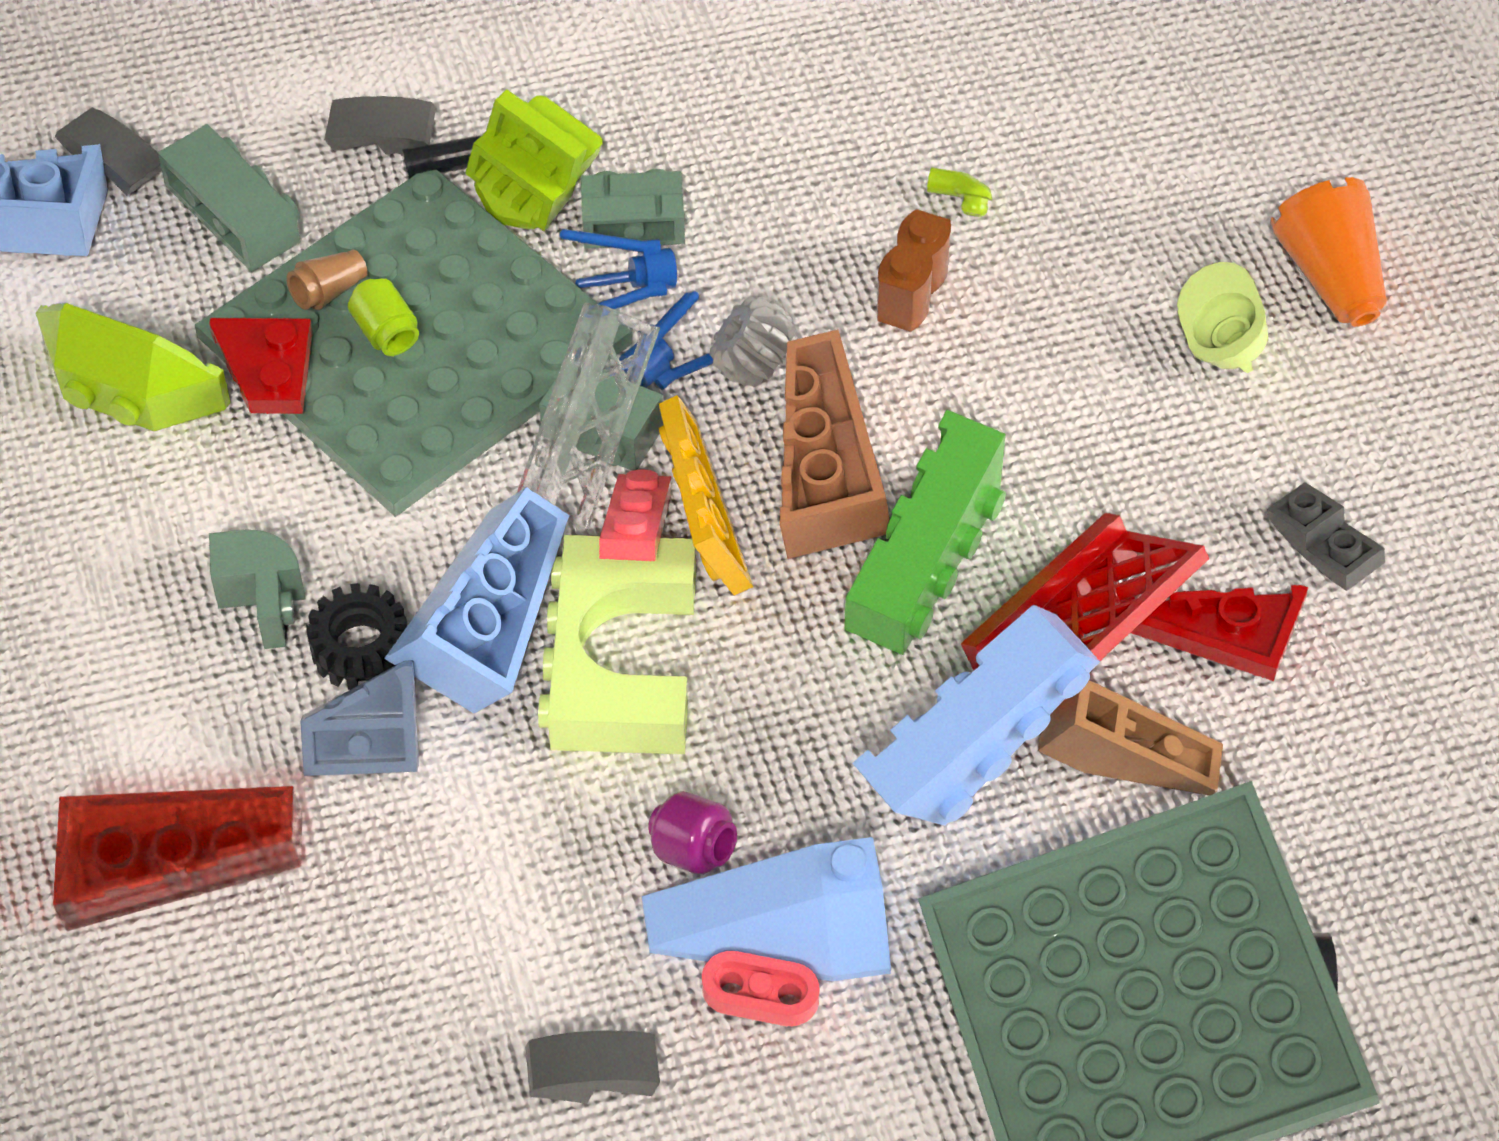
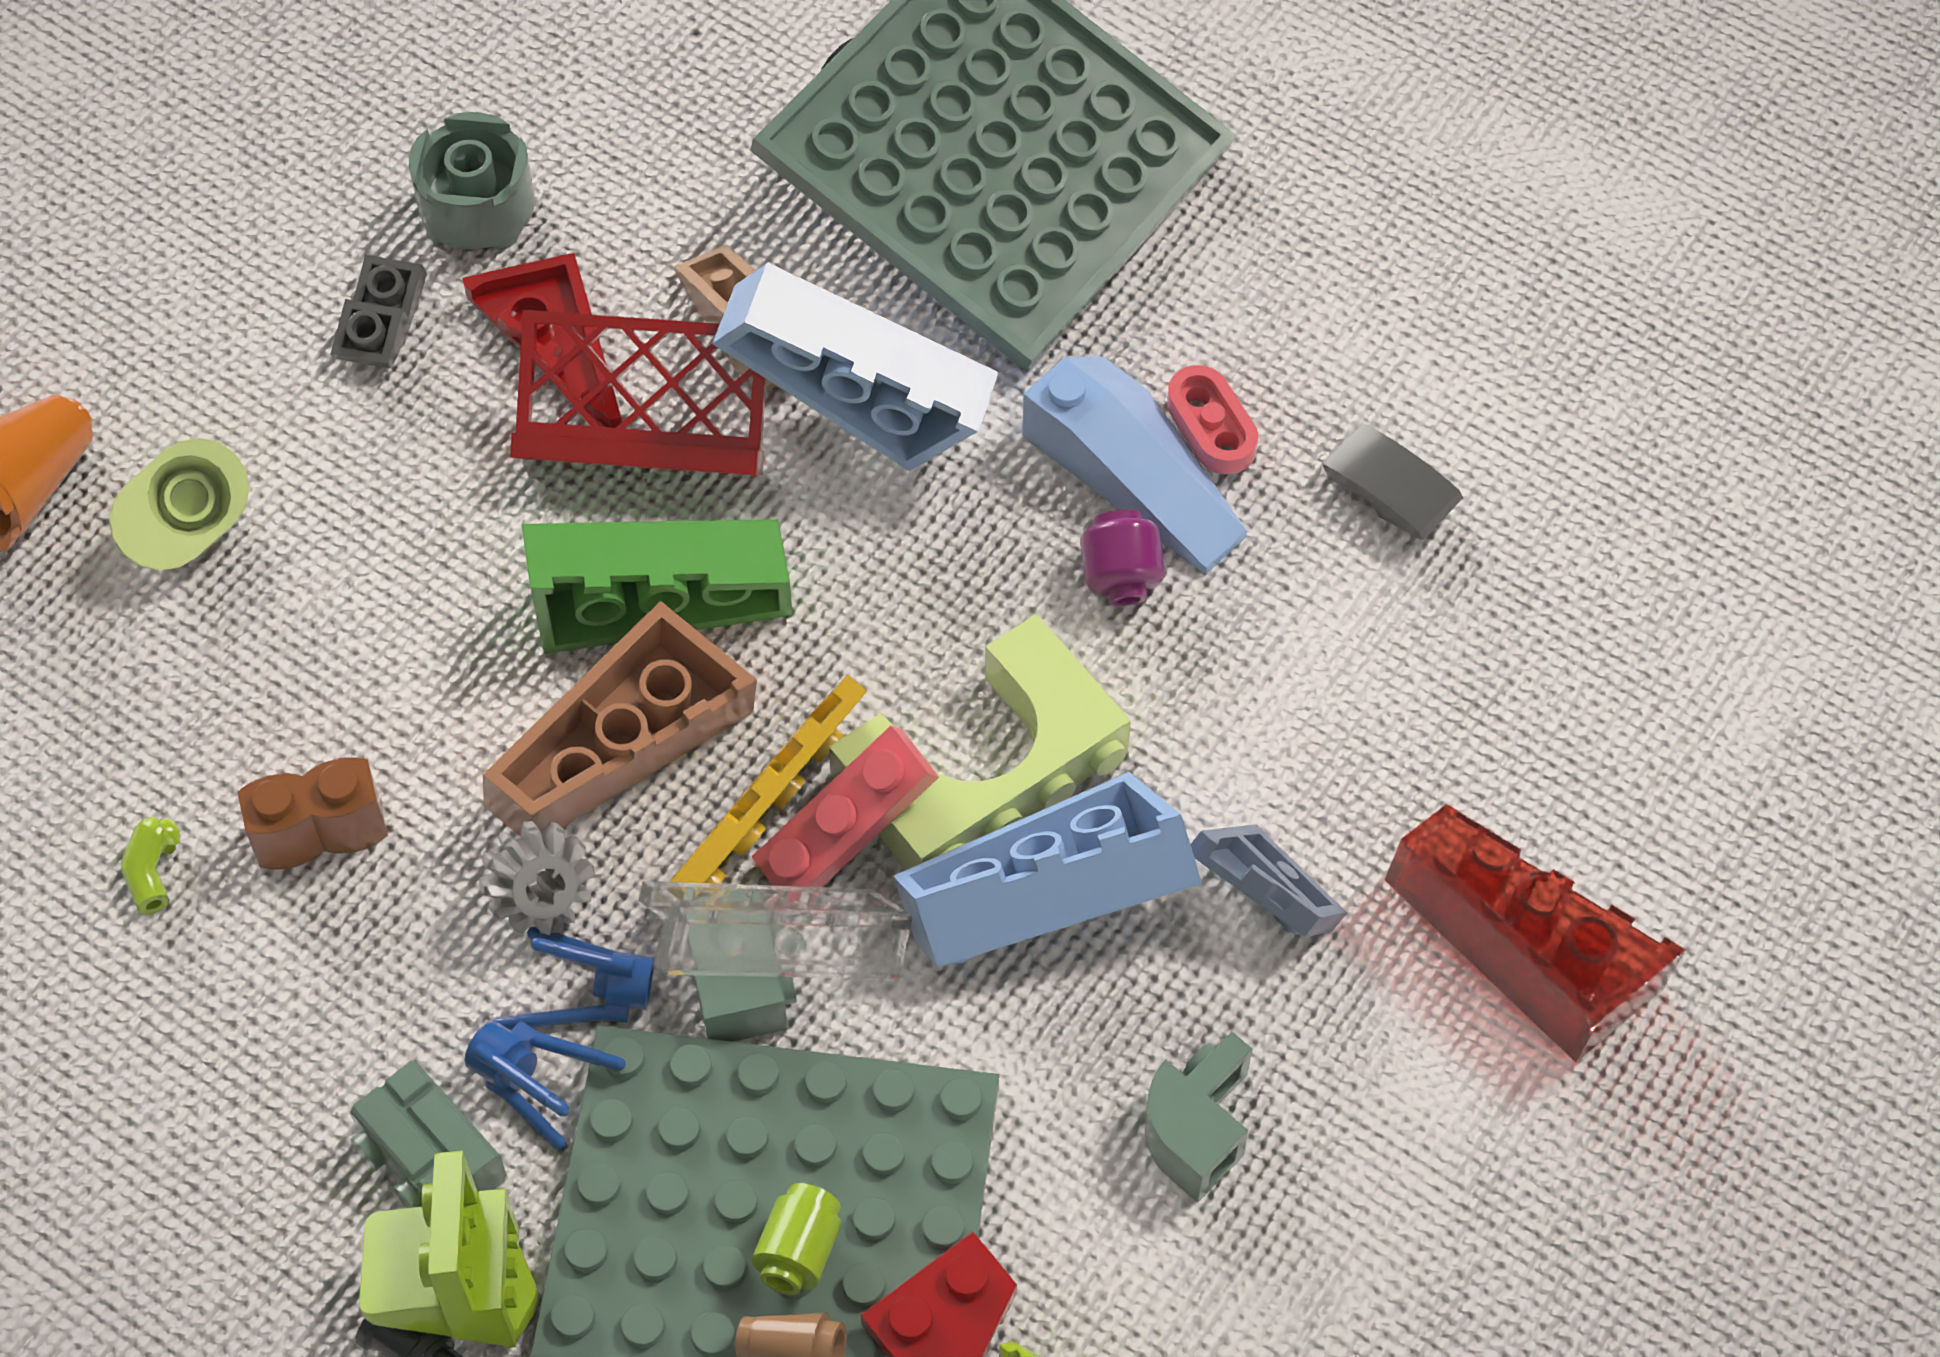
camera: 130 degrees left, 5 degrees up
black tyre [306,583,408,690] -> none
none -> sand green brick [409,112,535,249]

